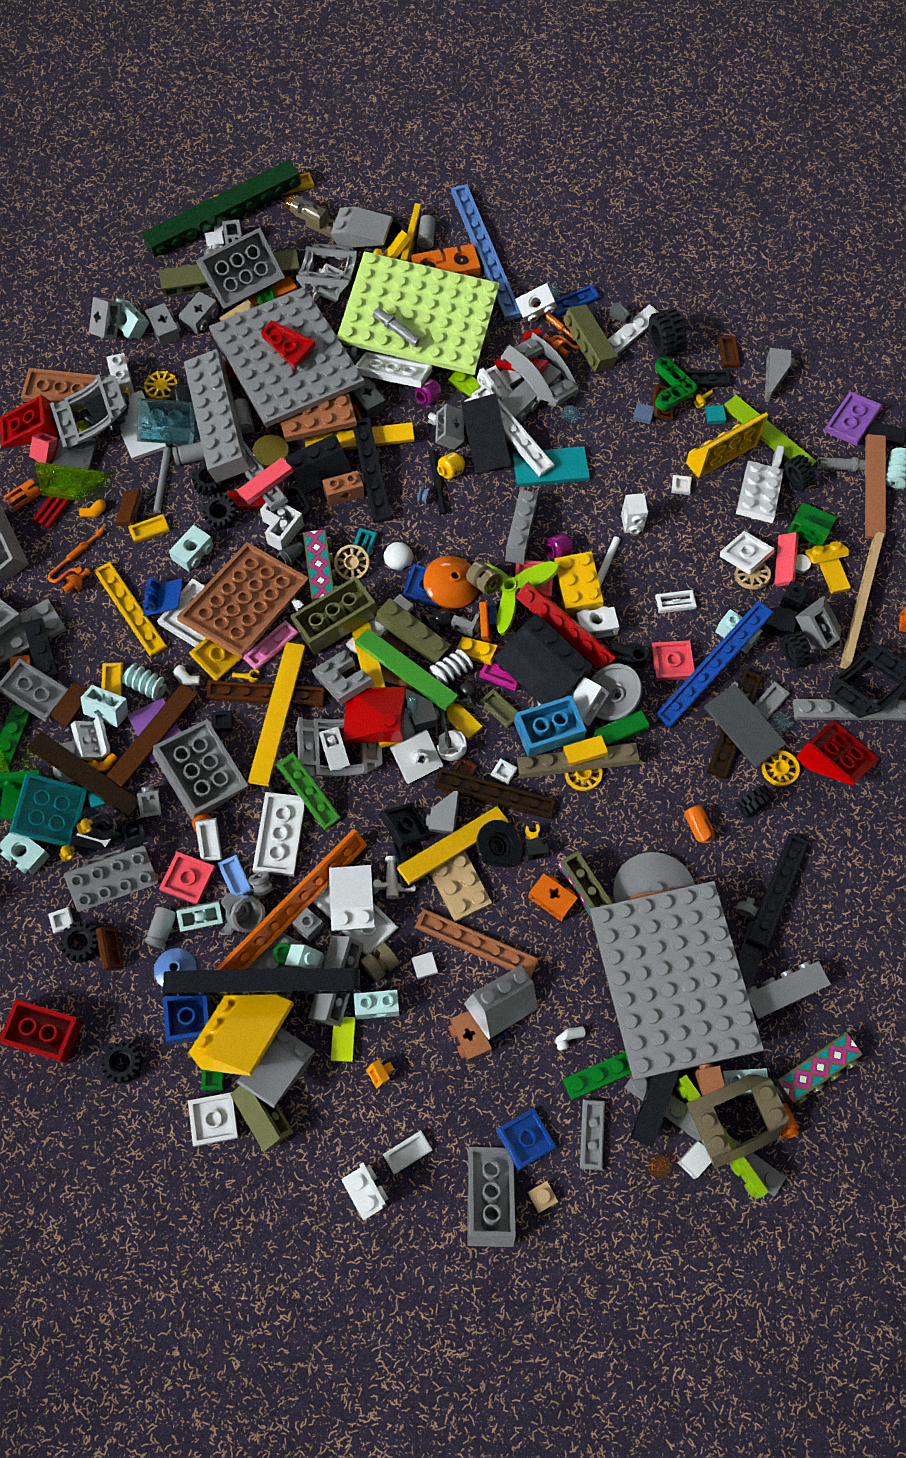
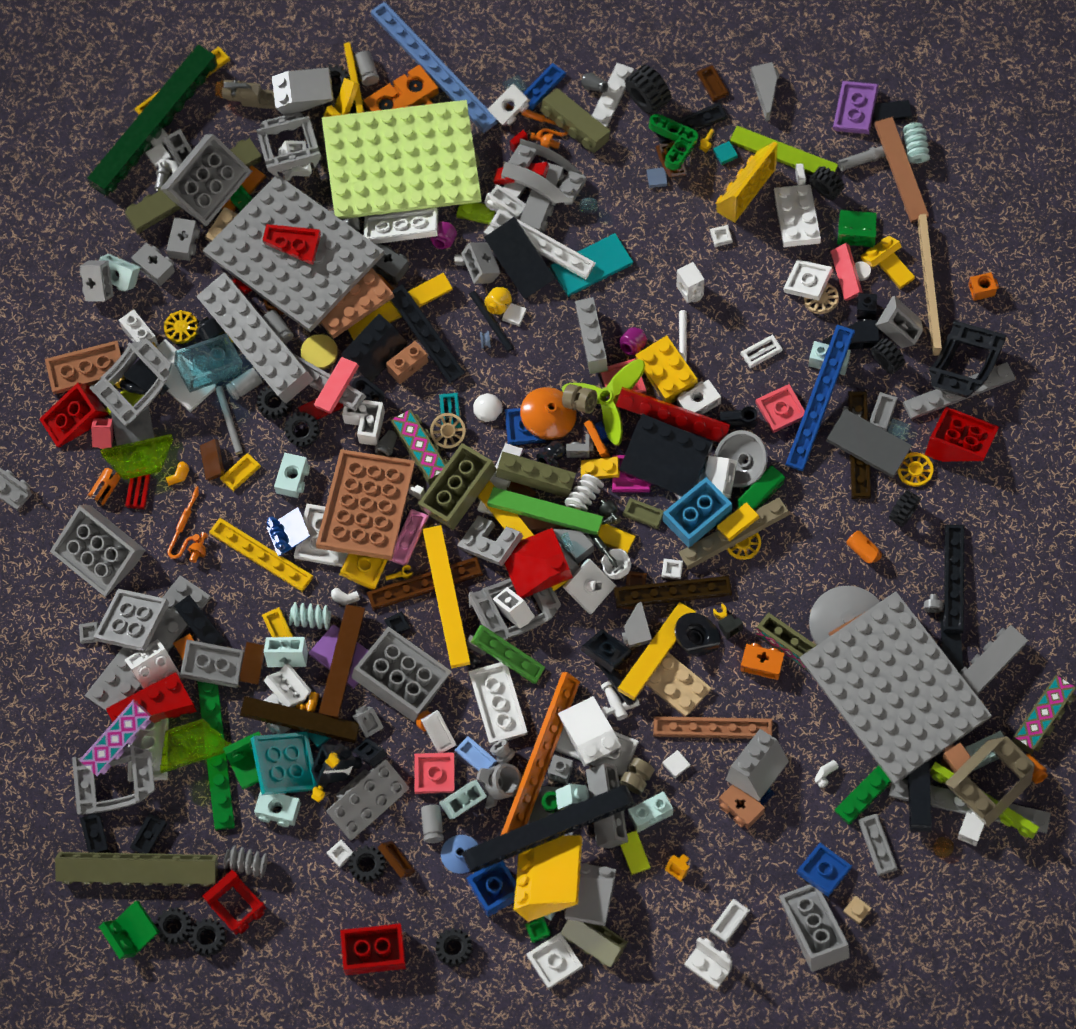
camera: 15 degrees left, 0 degrees up
light grey pin [372,307,421,347] -> none
none -> white tile [502,303,526,327]

